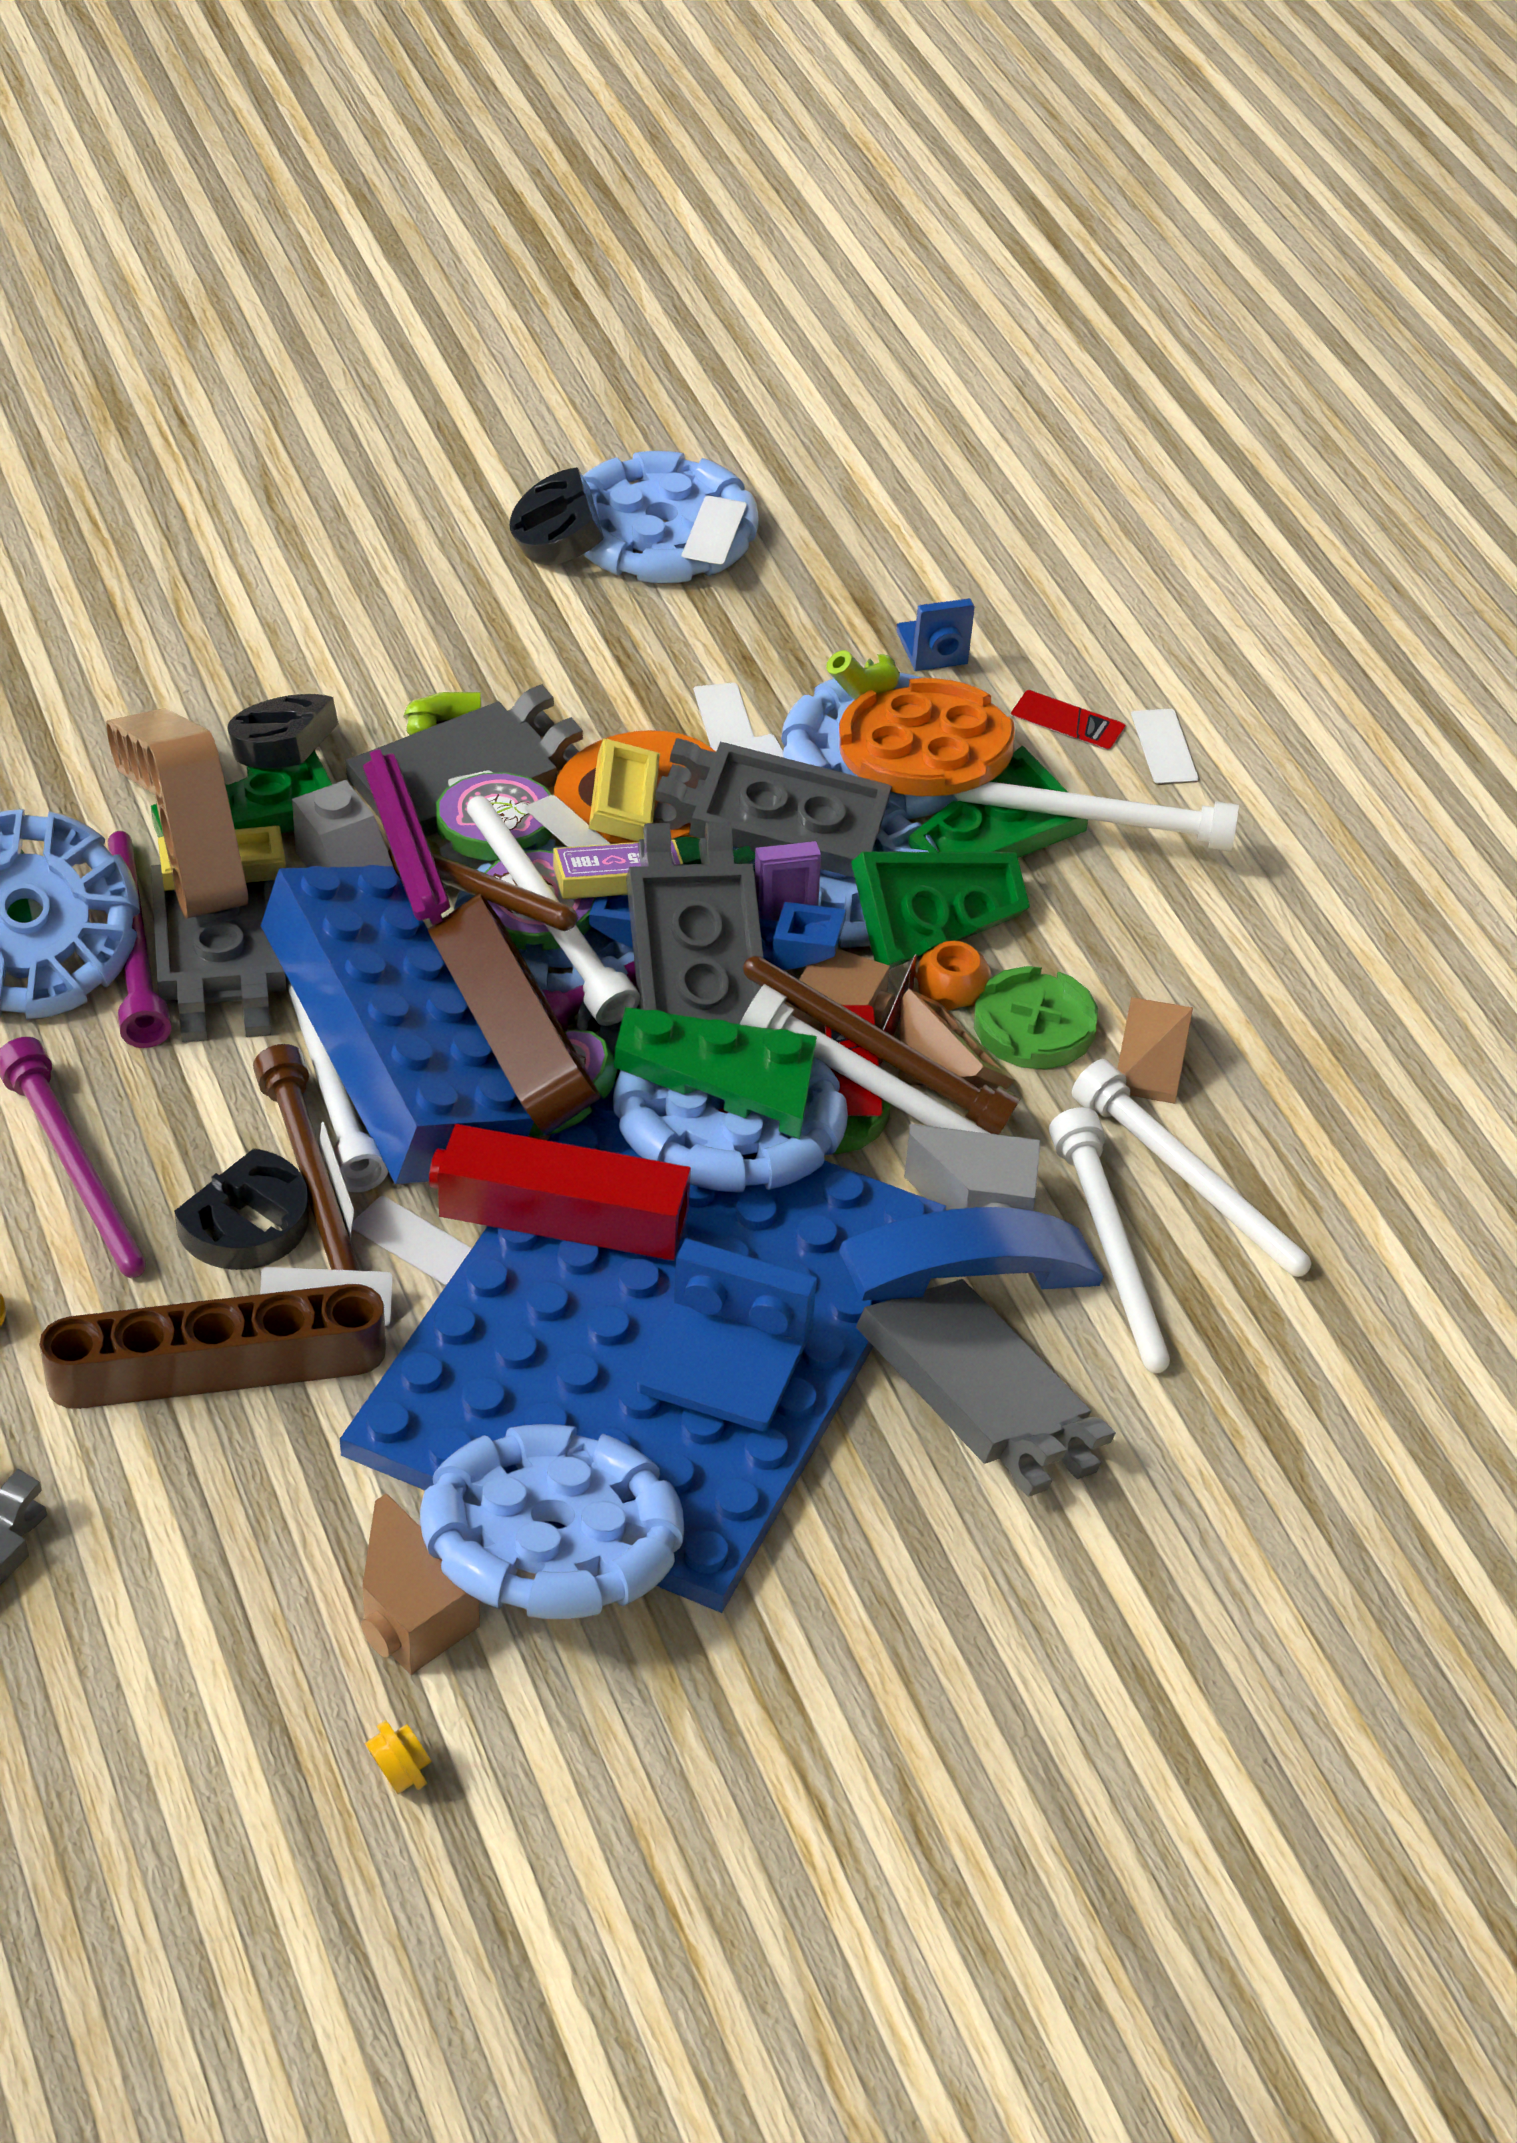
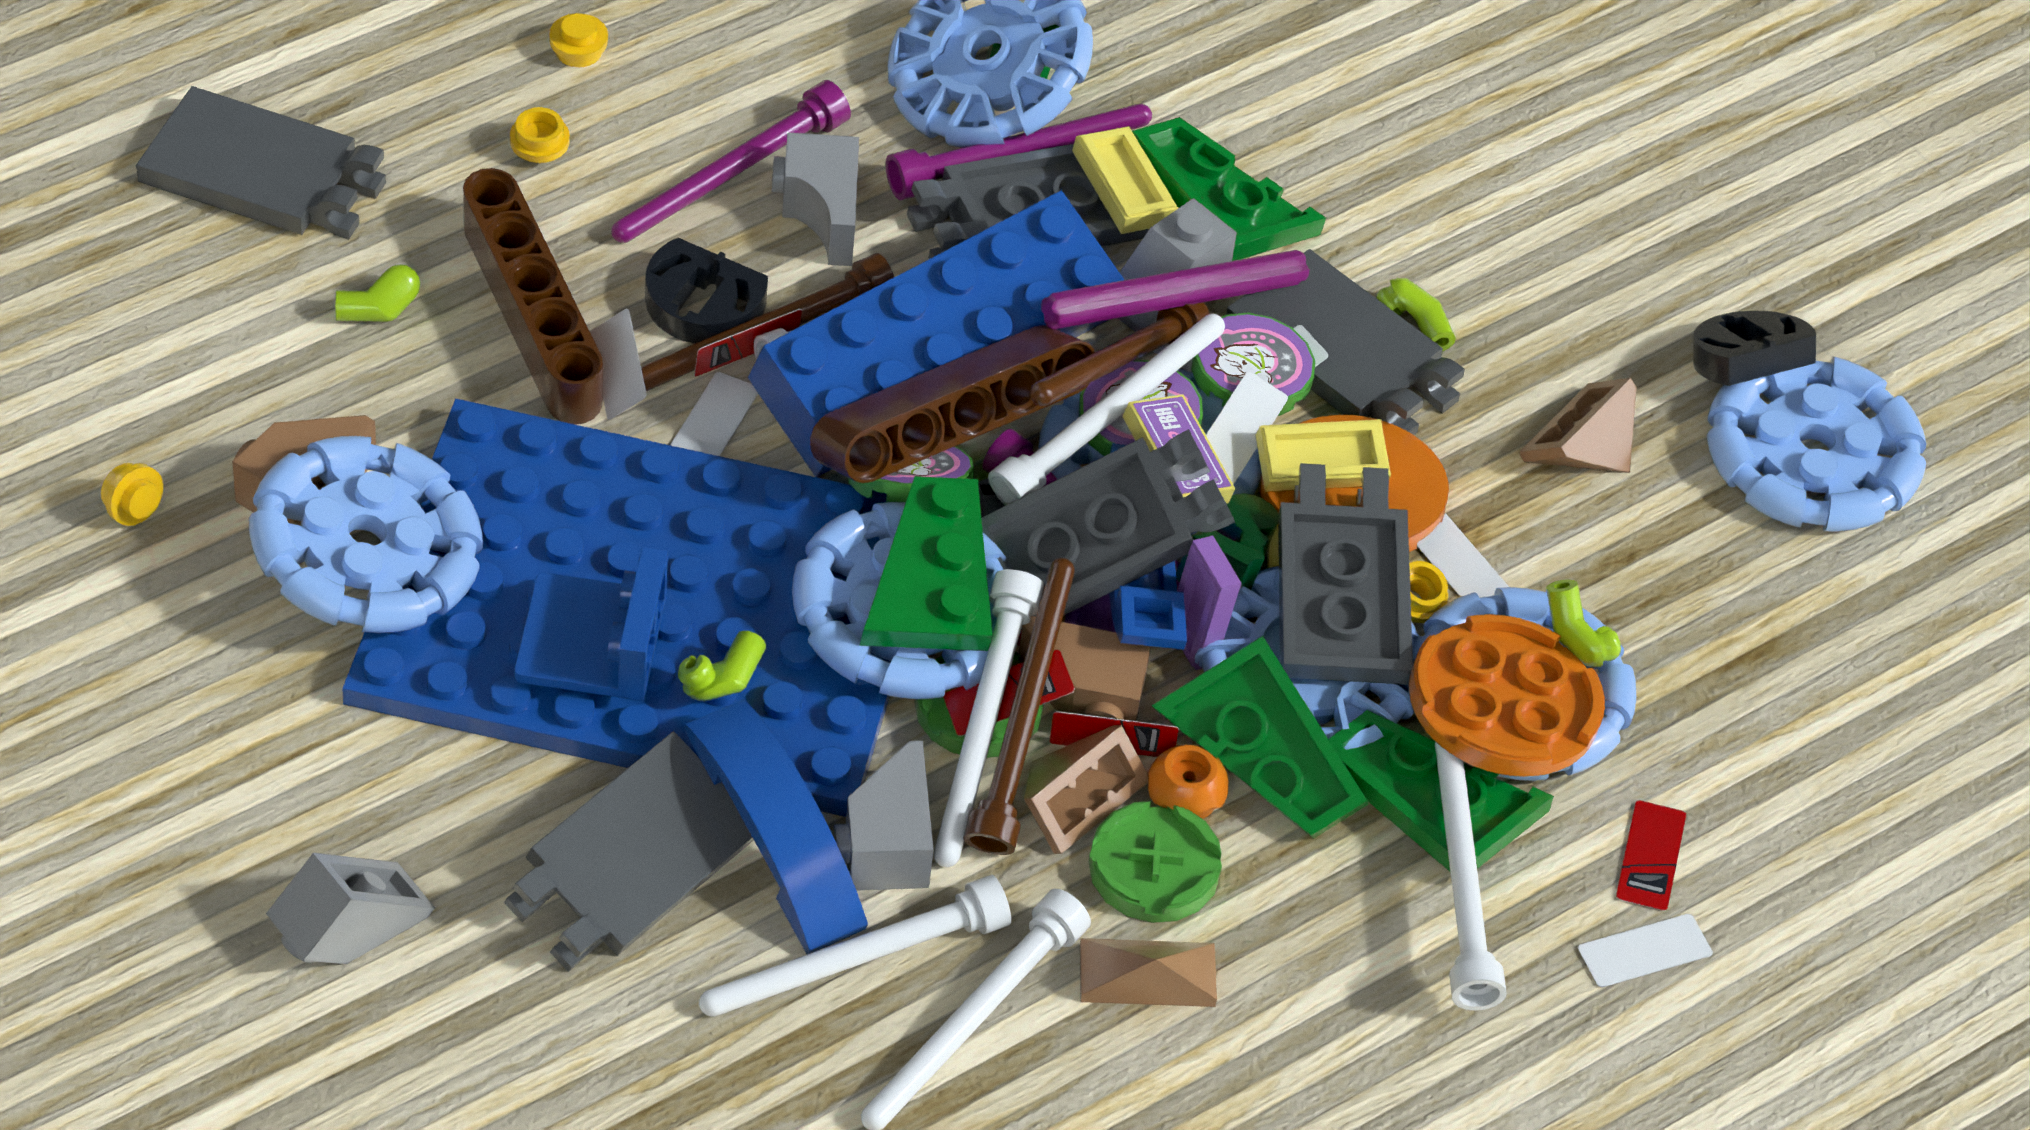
camera: 75 degrees right, 5 degrees up
medium nougat beam [106,708,248,919] -> none
black piece [227,694,339,769] -> none
red brick [429,1124,691,1261] -> none
white sticker [681,496,747,565] -> none
white sticker [693,683,754,746] -> none
blue bracket [896,598,975,671] -> none
none -> light grey slope [266,853,435,964]
none -> lime arm [335,264,420,322]
none -> lime arm [678,630,766,701]
none -> light grey arch [772,132,859,266]
none -> medium nougat slope [1519,378,1636,473]

